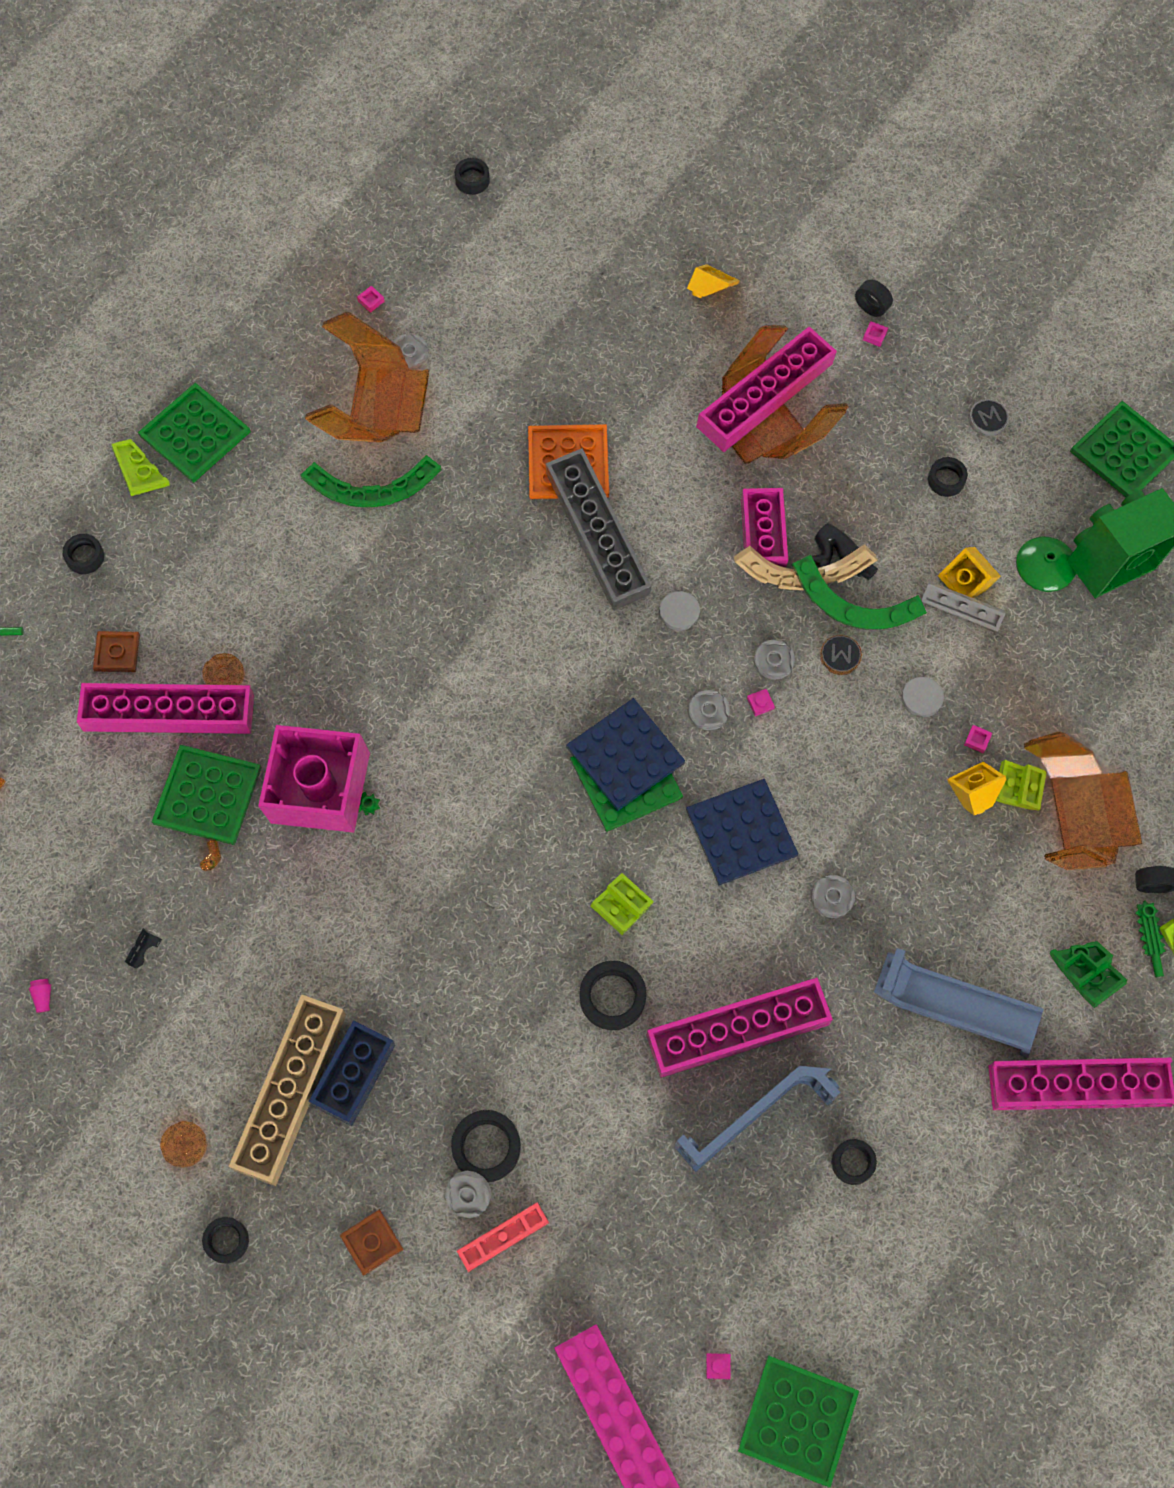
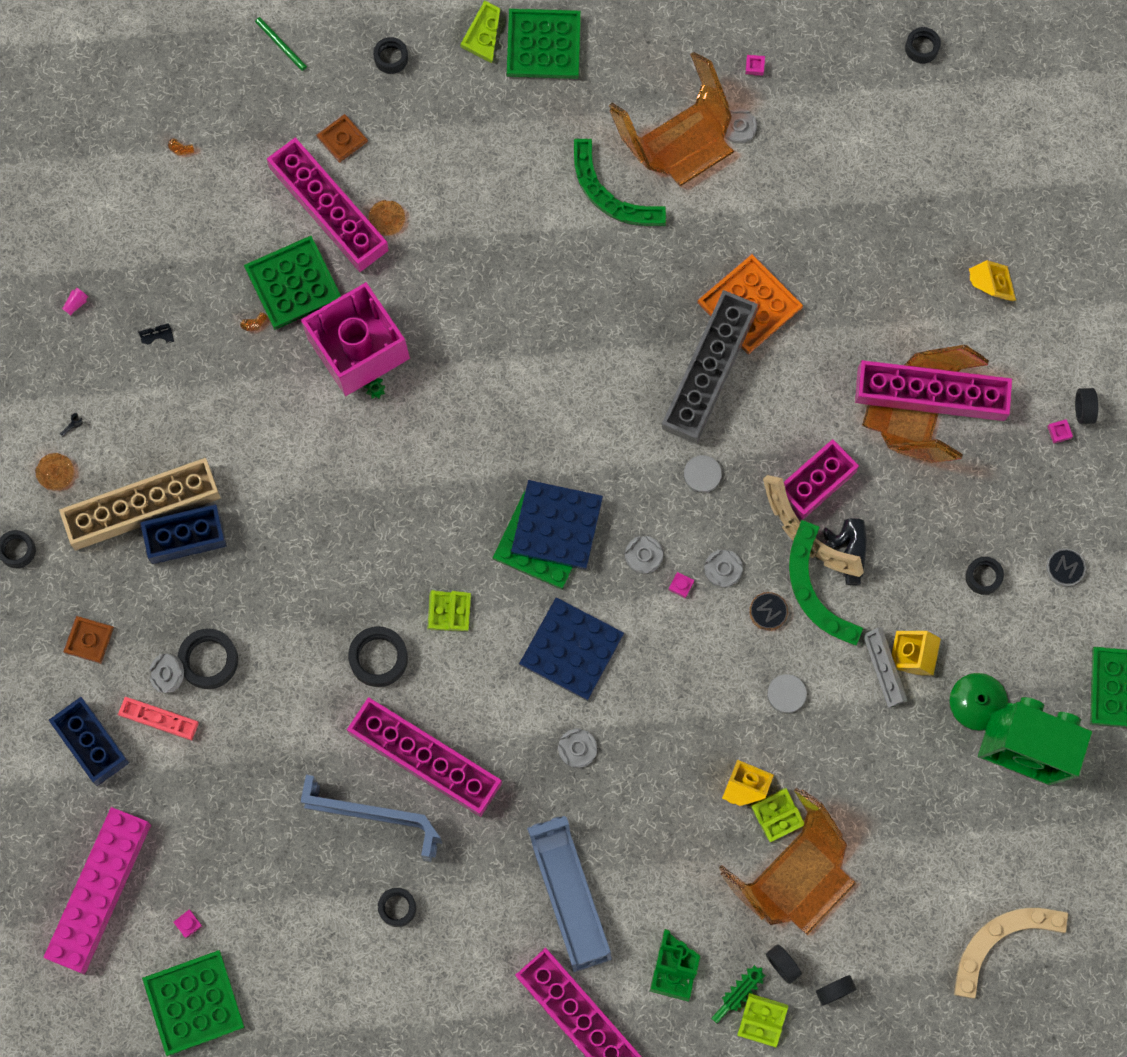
camera: 50 degrees right, 5 degrees up
dark pink plate [964,725,992,753] -> none
none -> dark blue brick [48,697,130,786]
none -> black hand [60,413,83,437]

